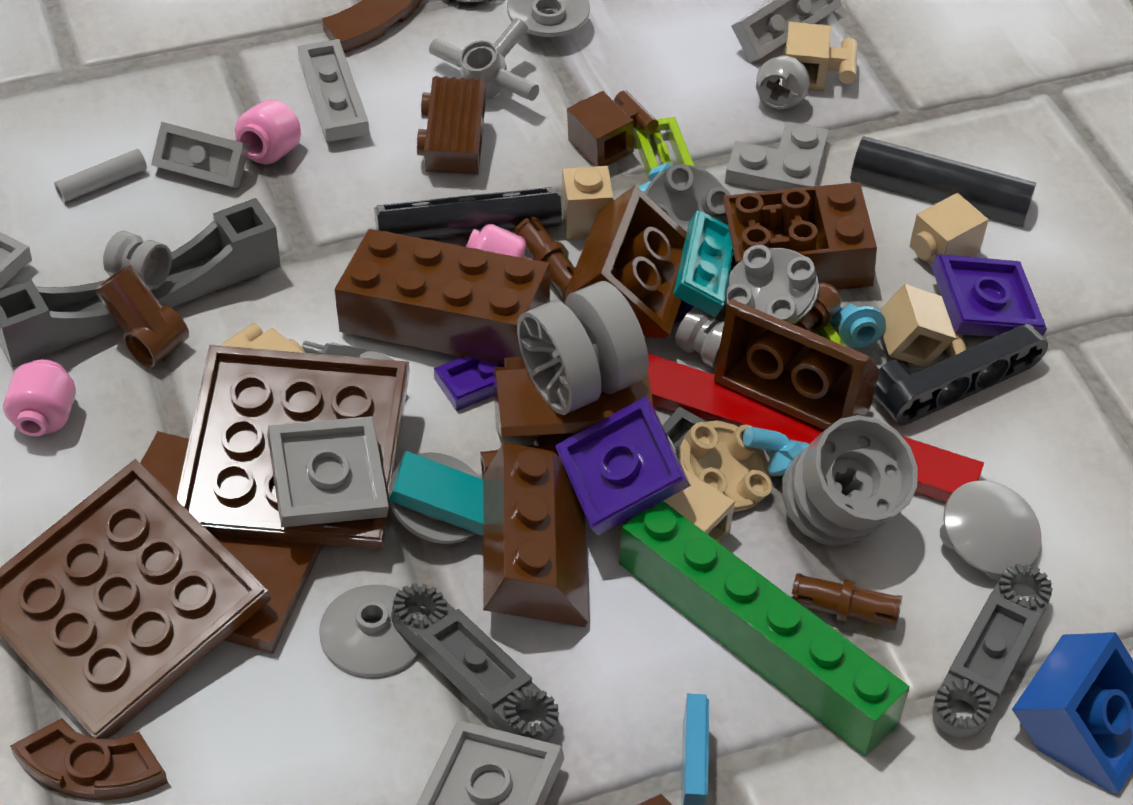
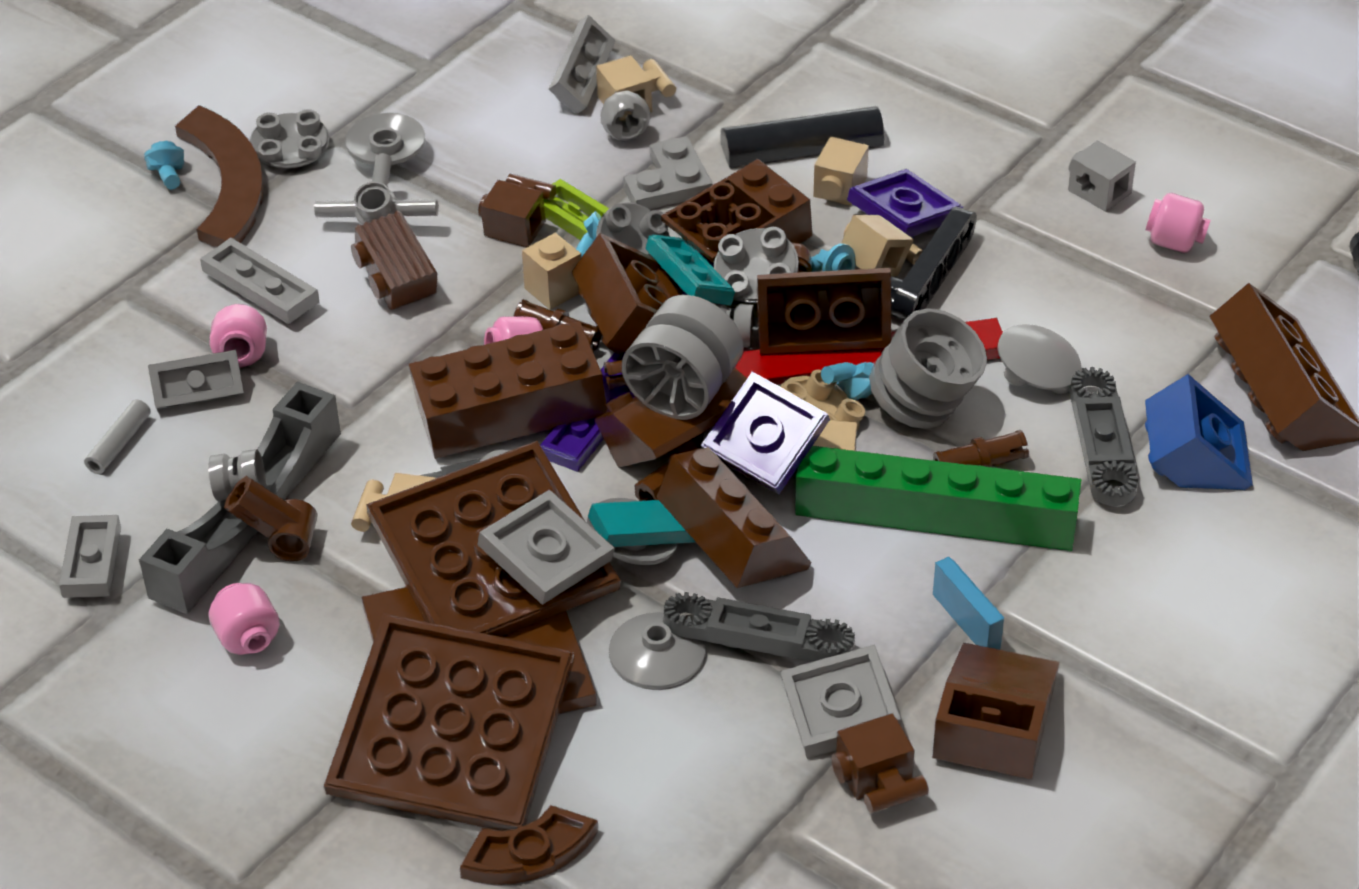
camera: 30 degrees left, 5 degrees down
black brick [374,187,562,240] -> none

